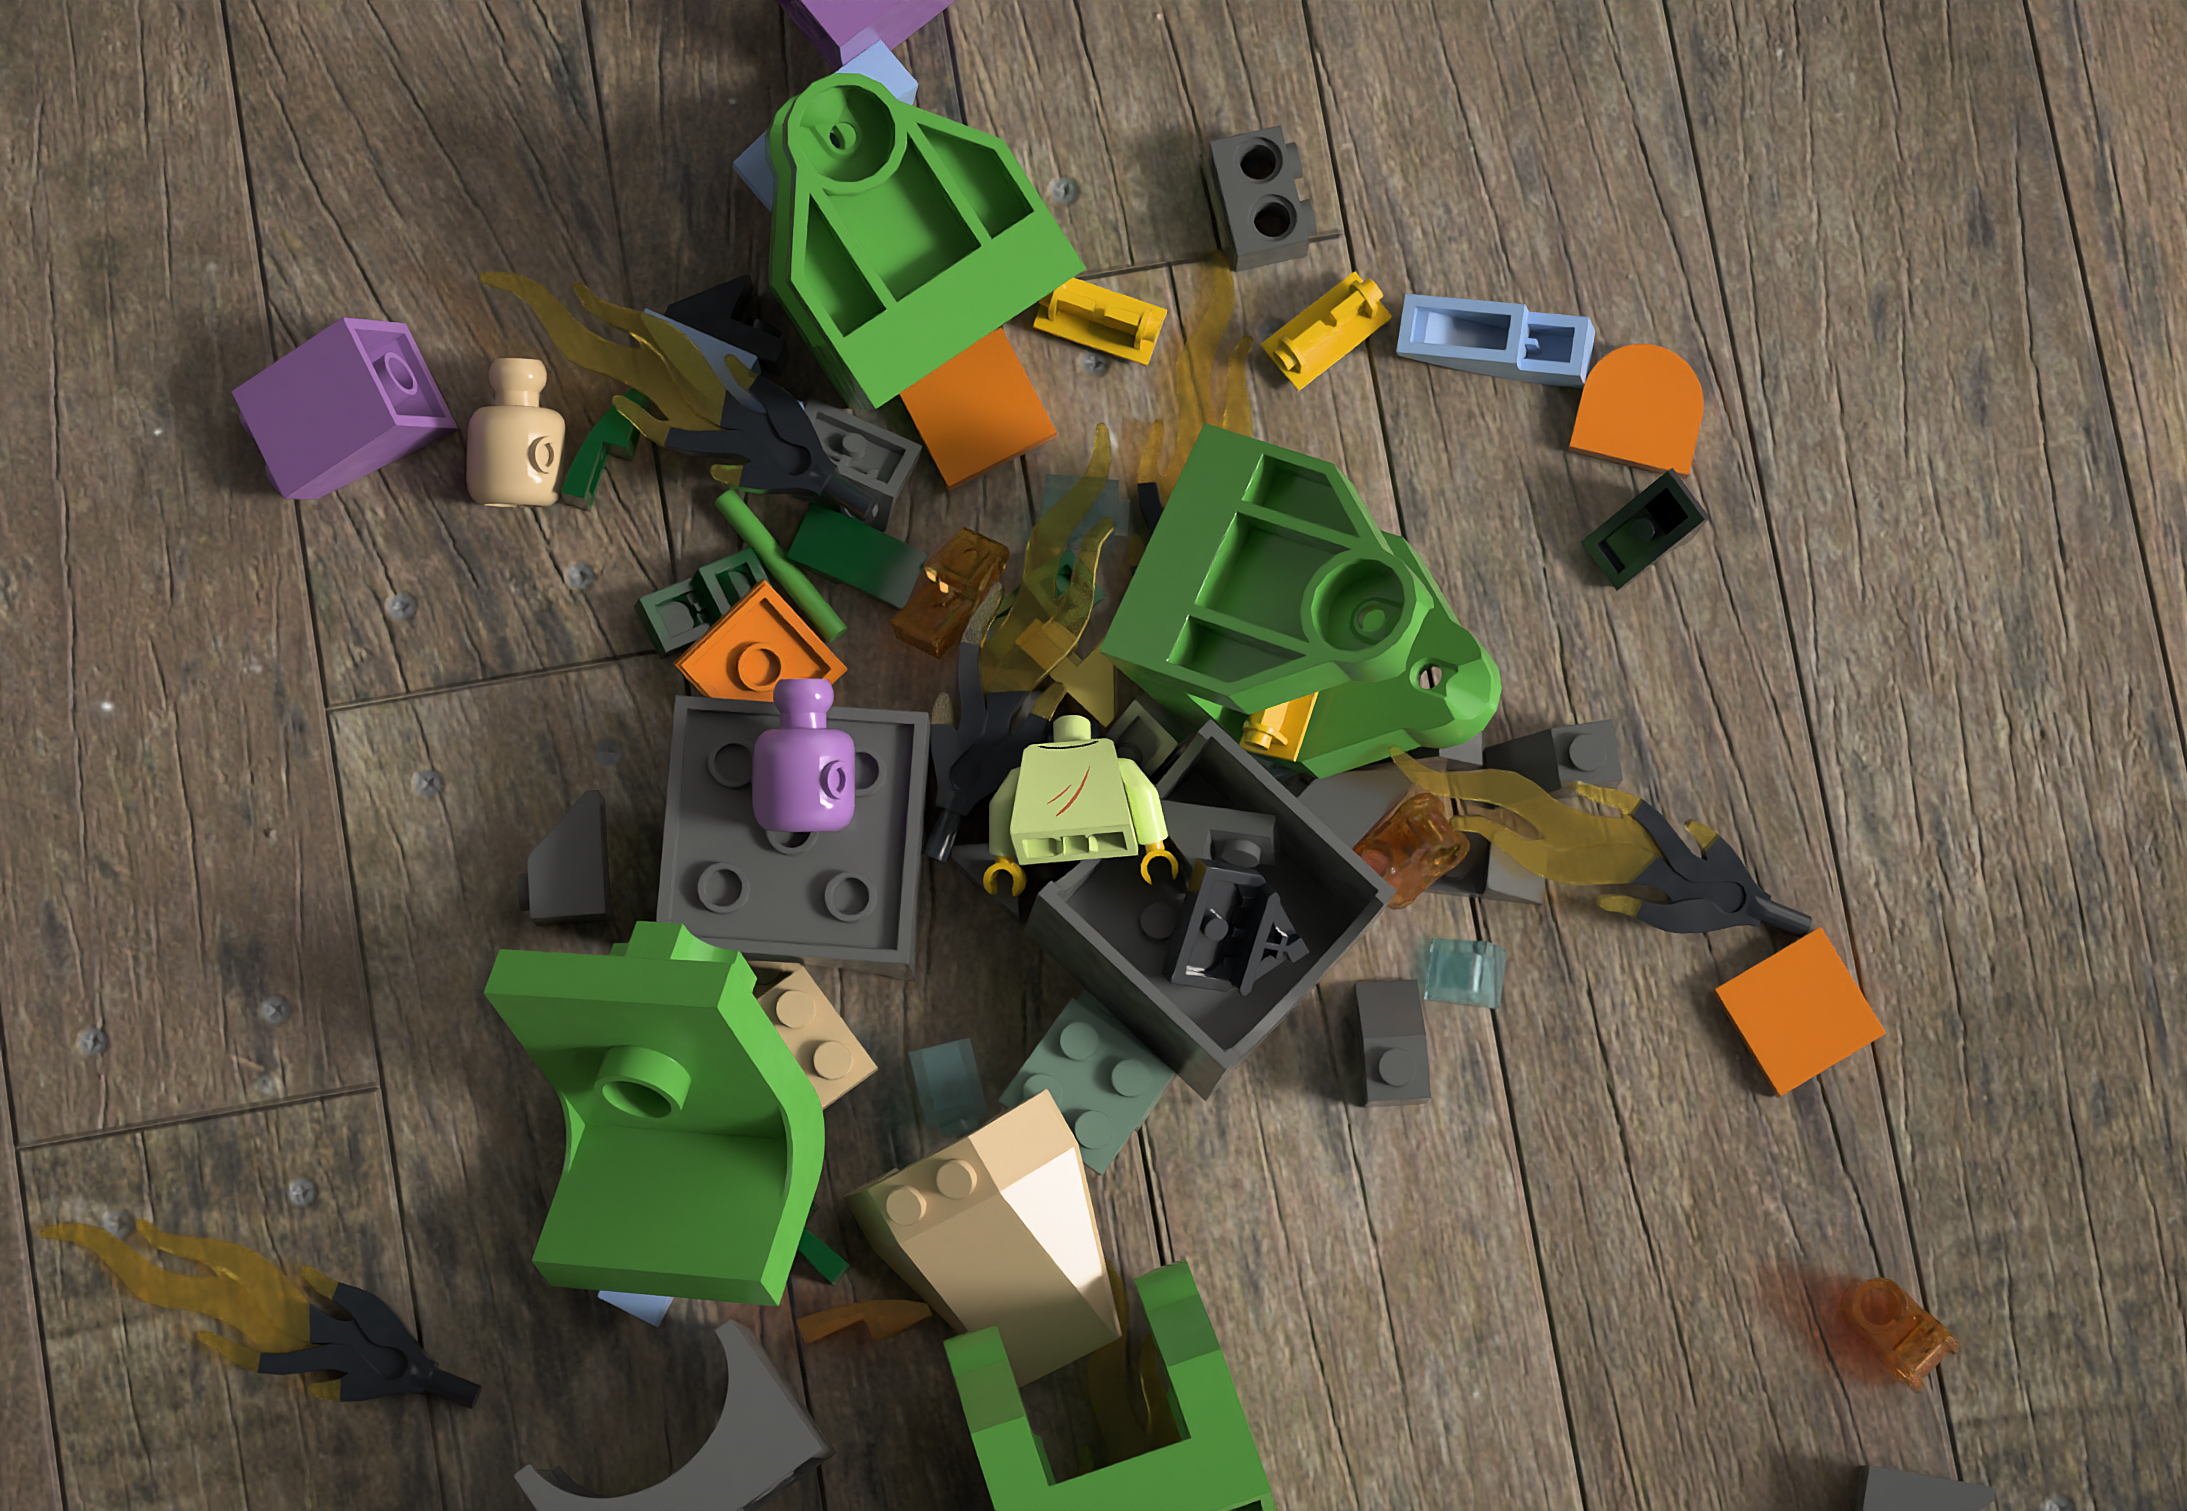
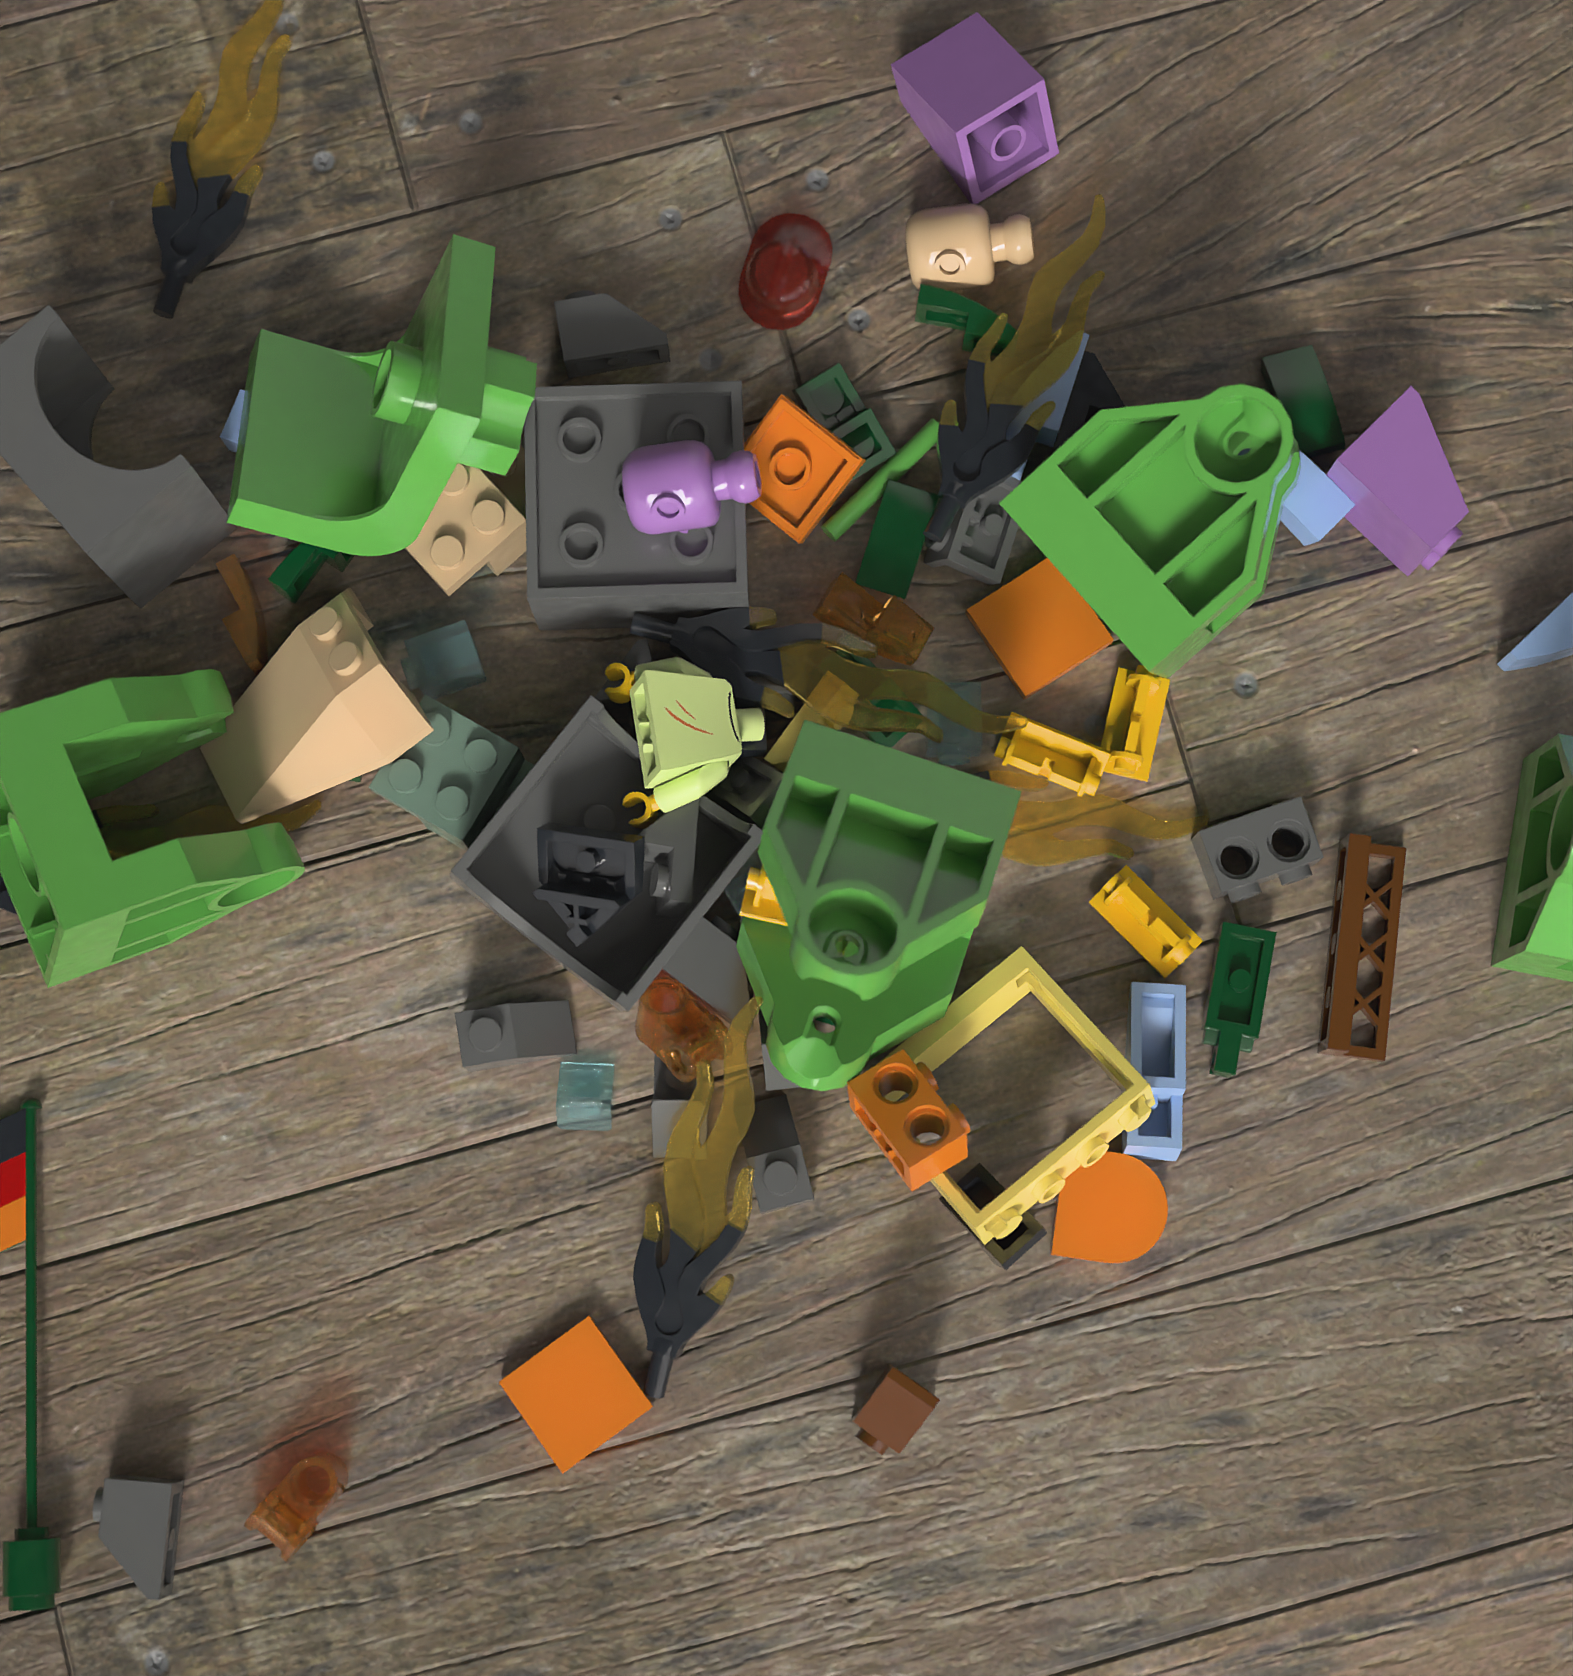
camera: 85 degrees right, 0 degrees up
none -> clear red piece [738,213,833,331]
none -> orange brick [847,1049,970,1191]
none -> reddish brown slope [852,1364,940,1455]
none -> light yellow window [876,946,1156,1245]
none -> yellow hinge [994,712,1111,797]
none -> dark green hinge [1201,922,1277,1078]
none -> dark green slope [1261,344,1345,458]
none -> reddish brown fence [1317,833,1406,1062]

